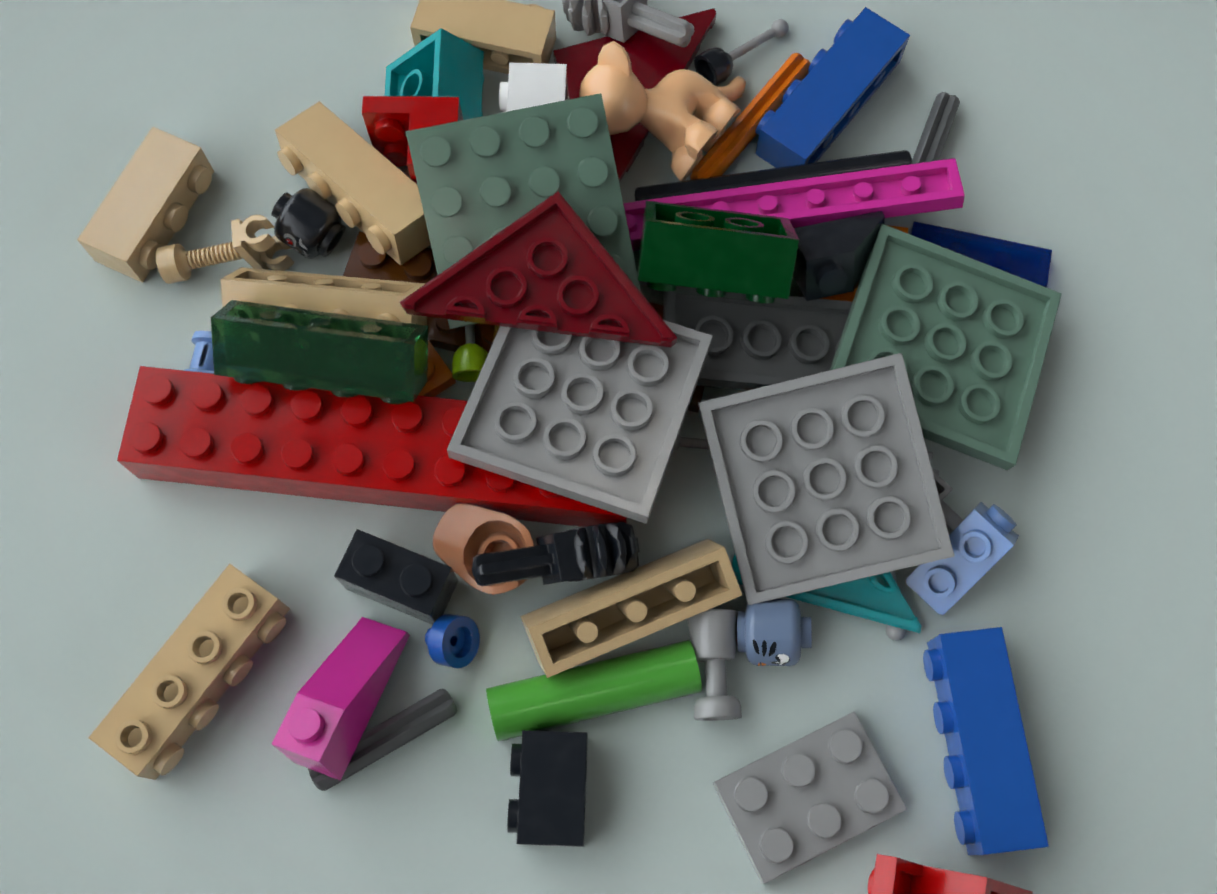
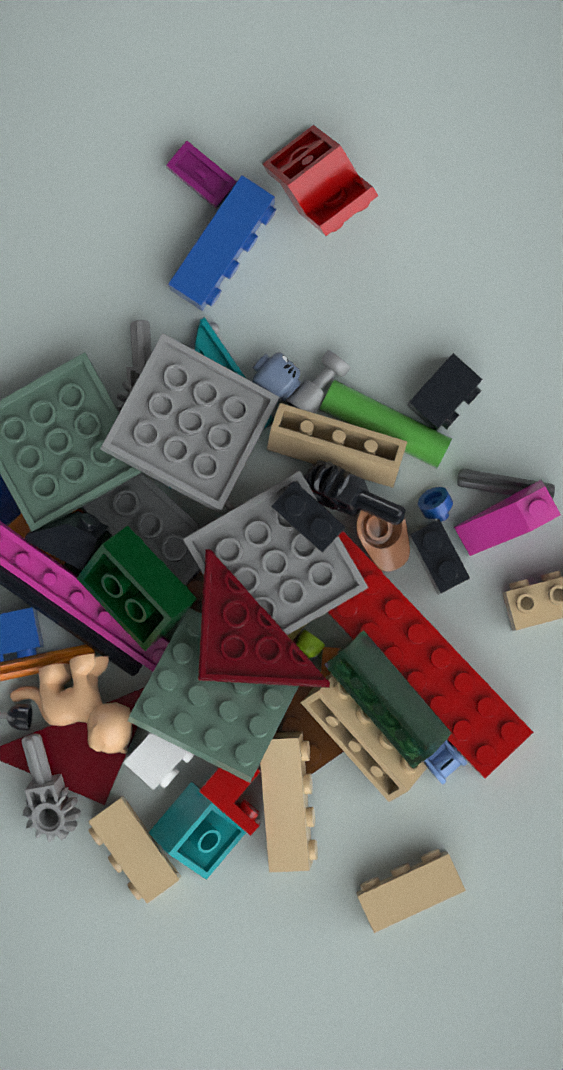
camera: 140 degrees left, 15 degrees up
tan bar [156,215,294,284] -> none
black head [271,188,346,259] -> none
light grey plate [713,711,907,884] -> none
medium blue bracket [906,502,1019,615] -> none
none -> magenta plate [166,141,237,209]
none -> black brick [271,481,346,553]

